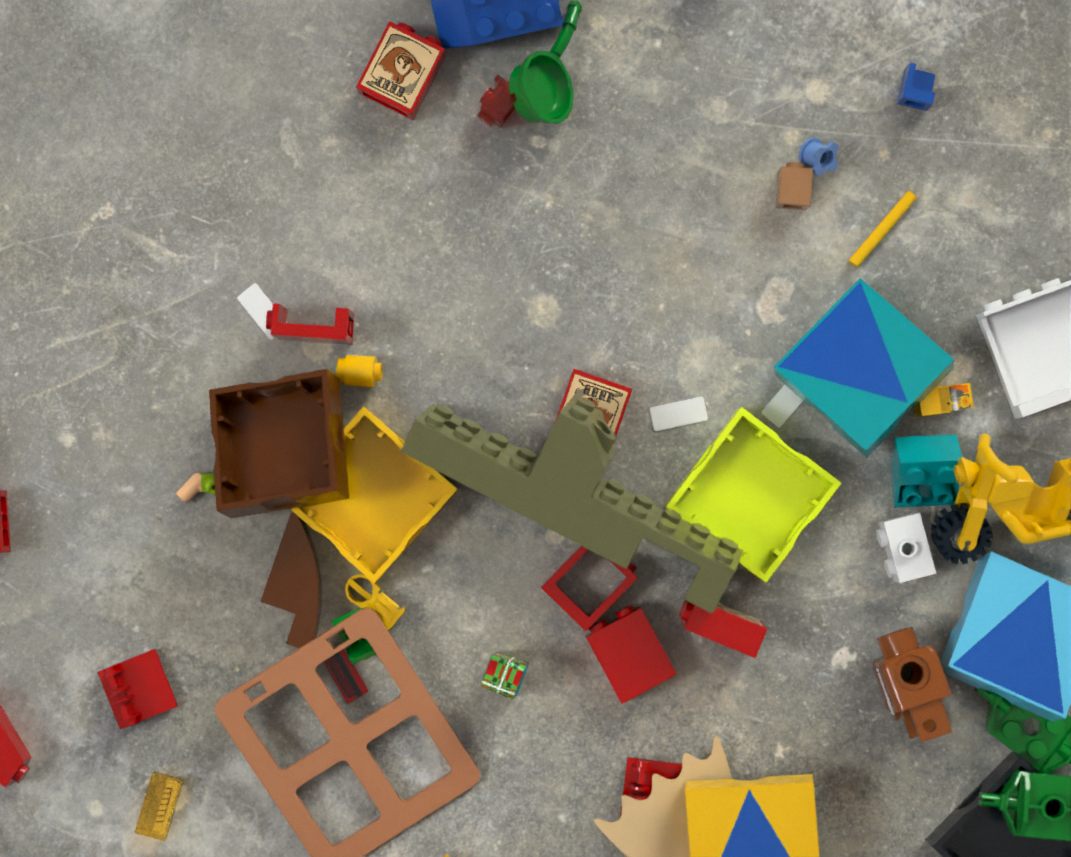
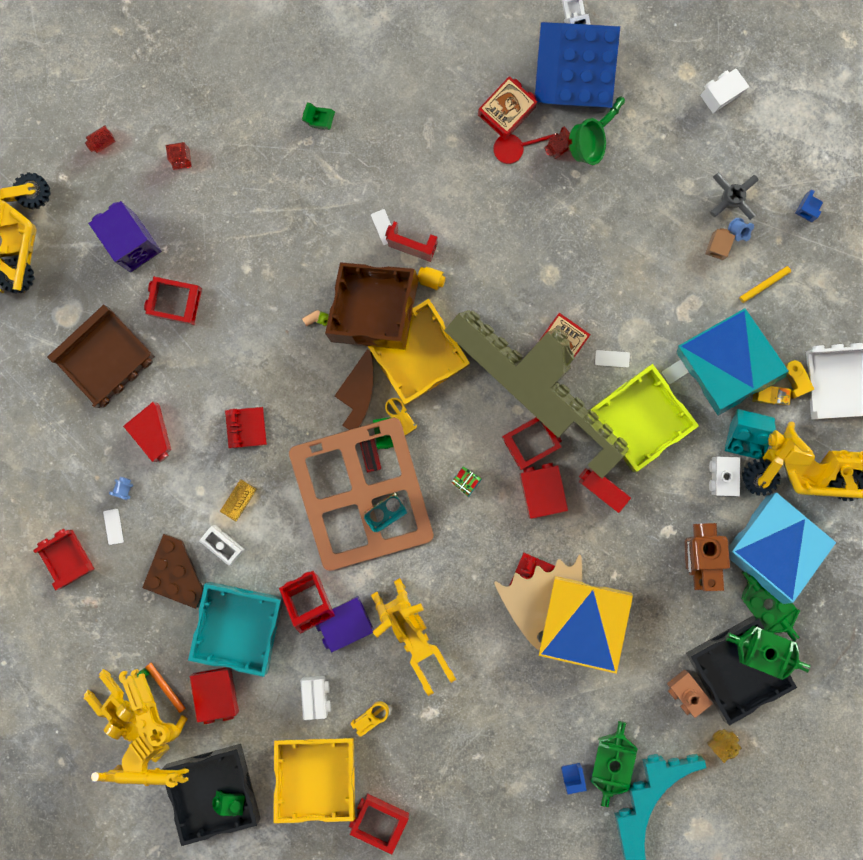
camera: 15 degrees right, 0 degrees up
none -> green bracket [302,102,335,130]
none -> teal piece [364,492,408,532]
none -> red piece [493,134,557,164]
none -> dark grey bar [710,172,759,220]
none -> yellow leg [785,360,814,399]

